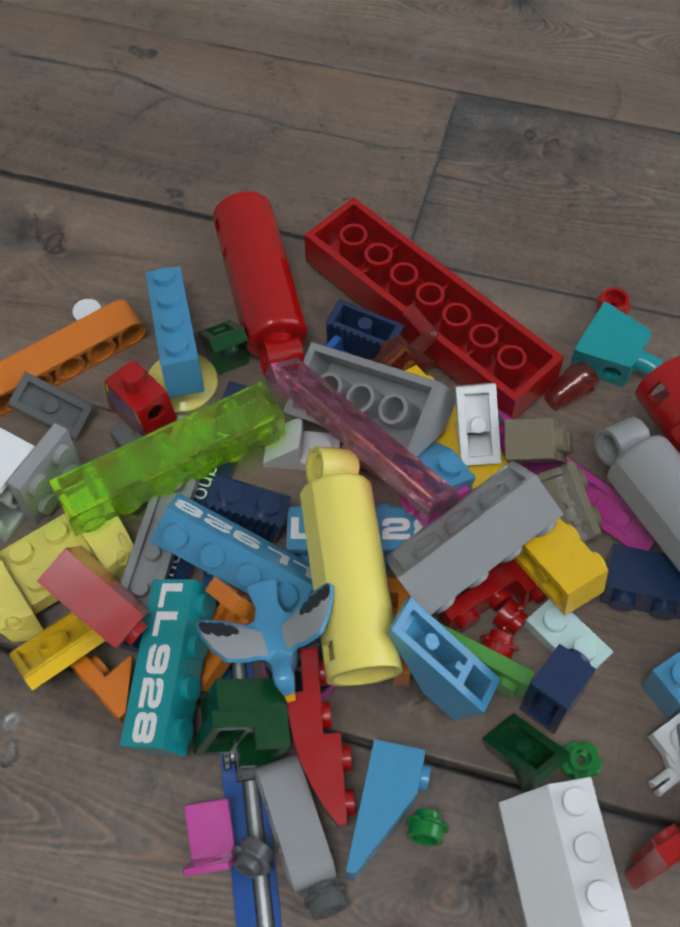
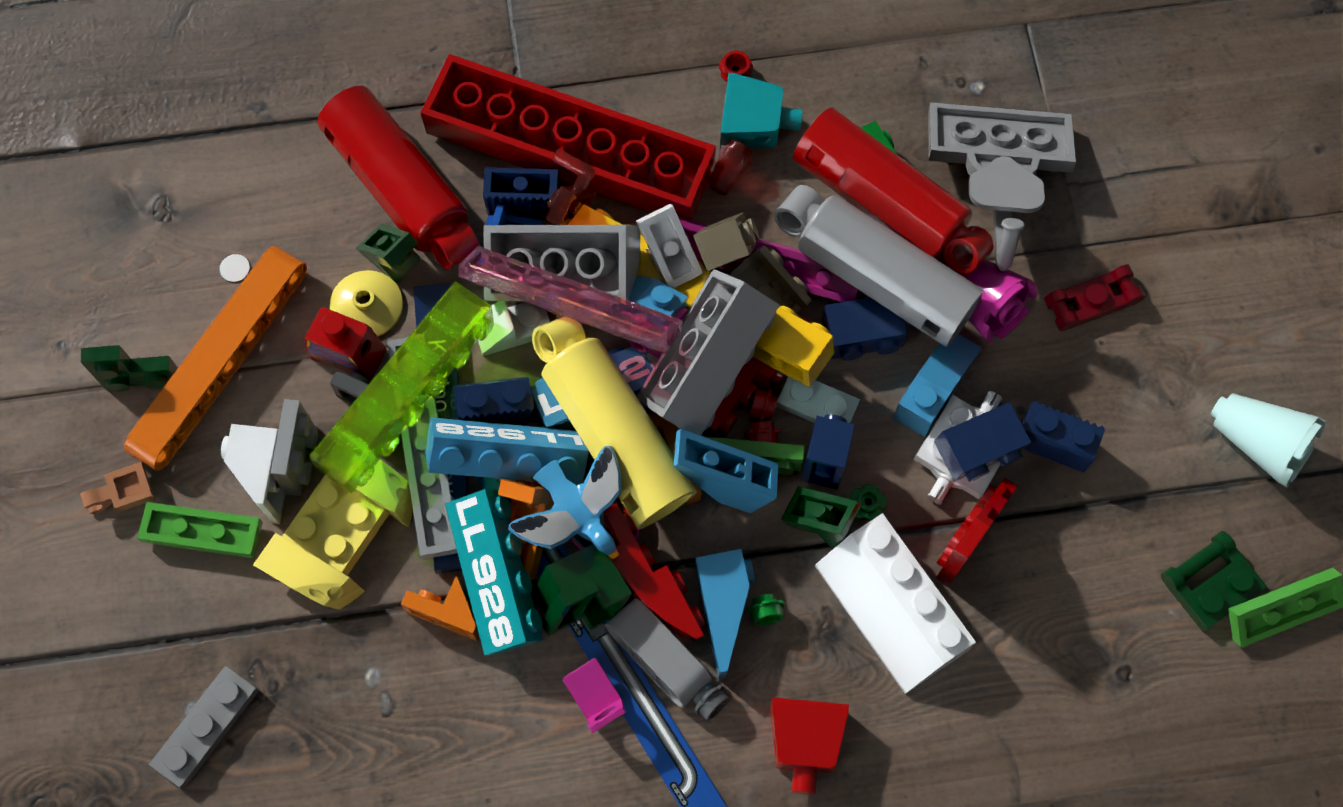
camera: 25 degrees left, 10 degrees up
dark grey plate [7,371,93,441] -> none
yellow tile [9,611,106,691] -> none
red slope [37,546,149,649] -> none
dark azure brick [145,266,205,398] -> none
dark grey plate [231,836,274,879] -> none

